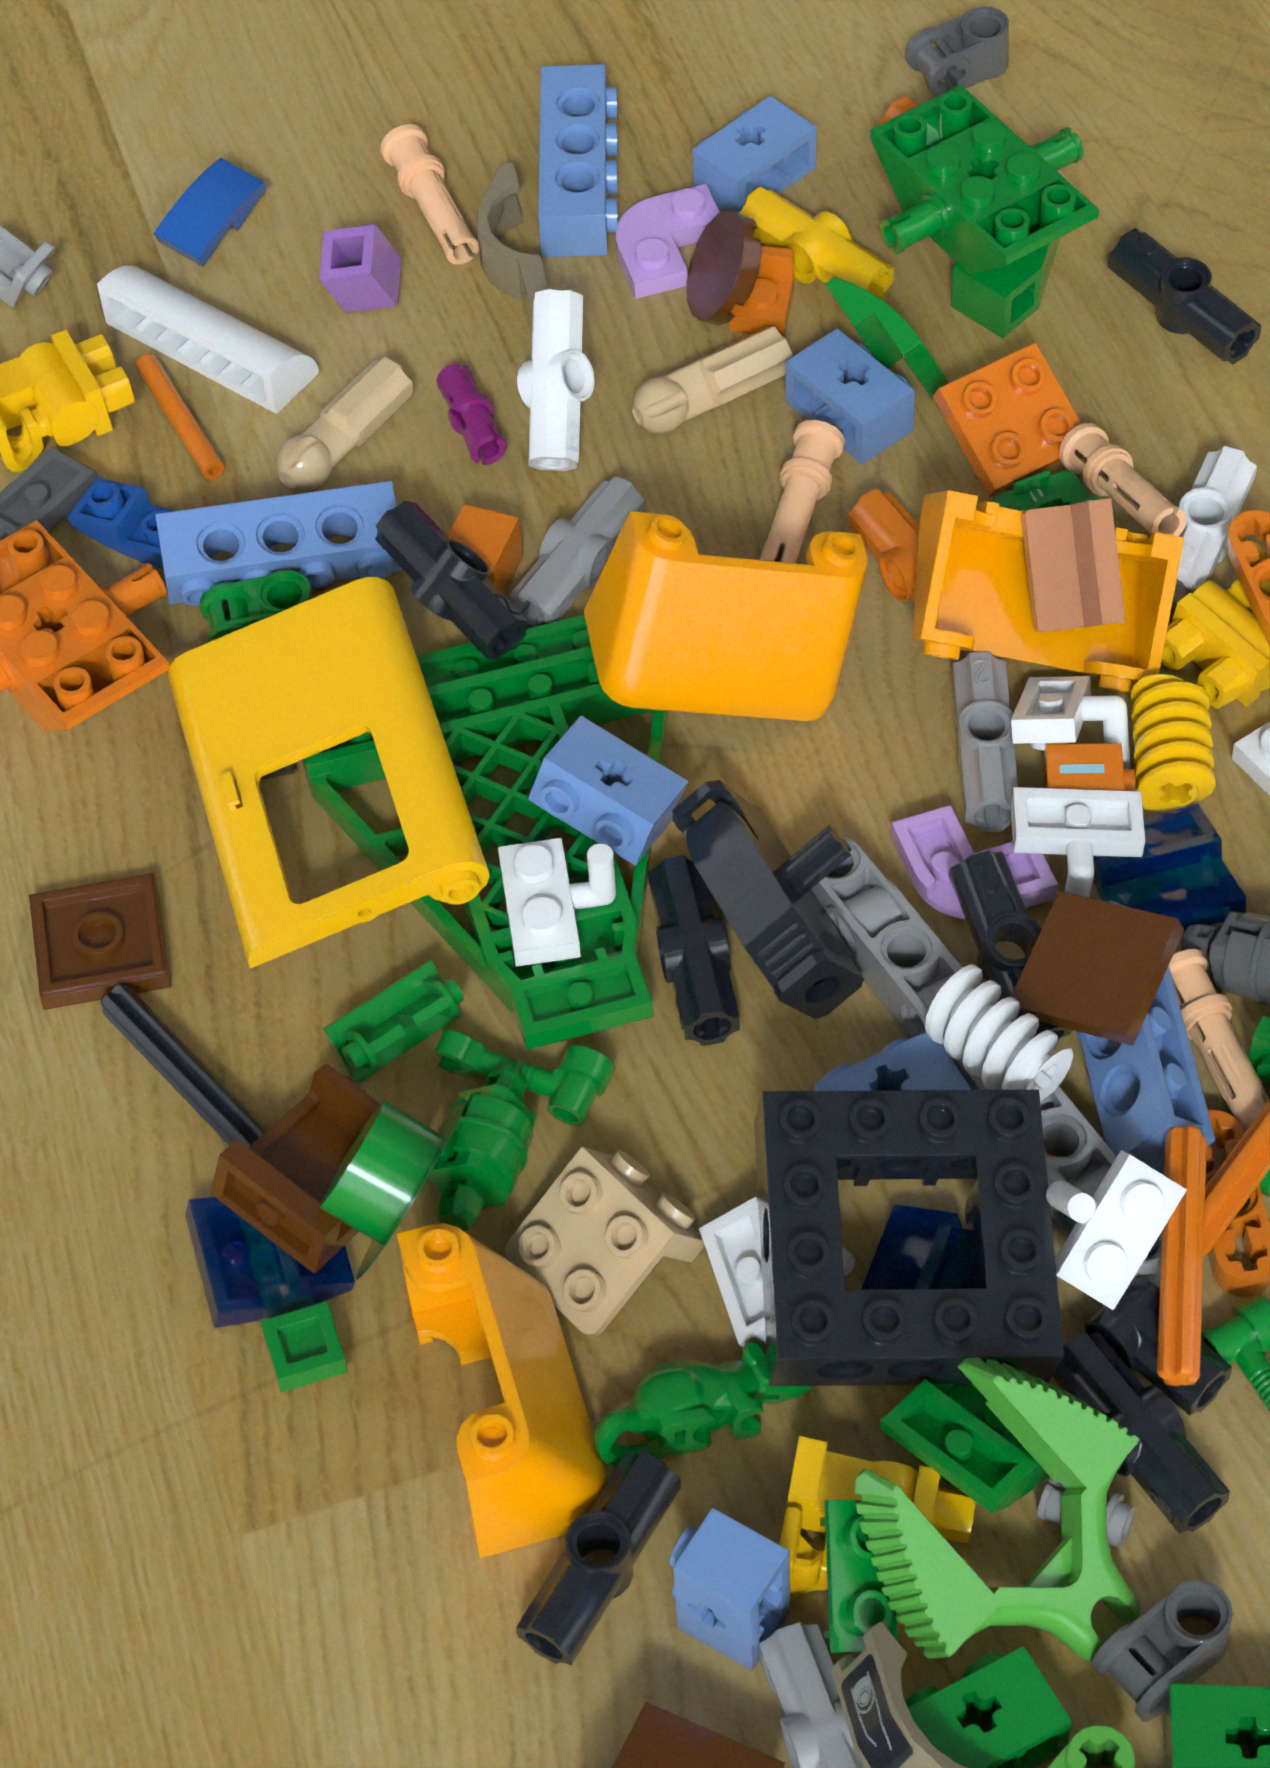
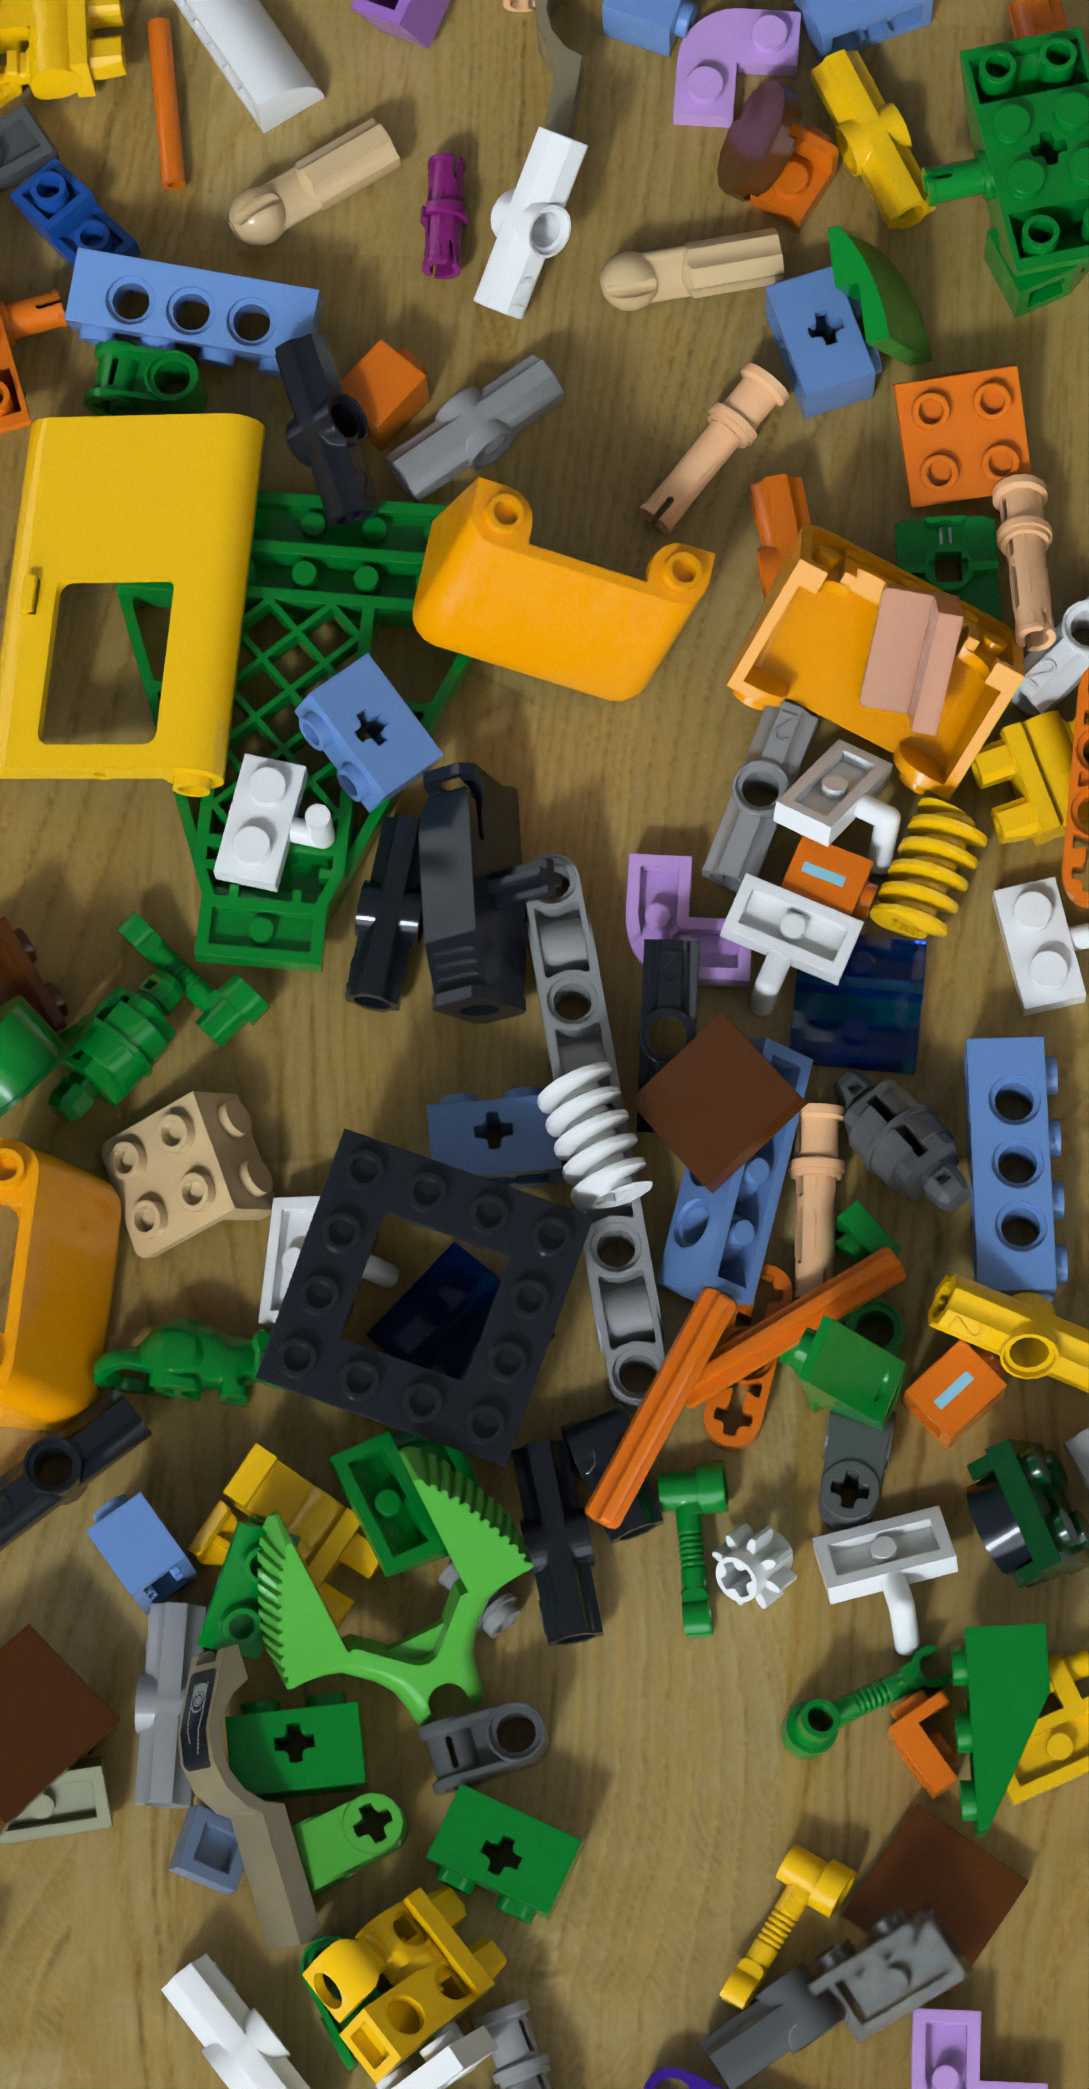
camera: 25 degrees right, 20 degrees up
green hinge [323,960,464,1083] -> none
white plate [1046,1150,1187,1310] -> none

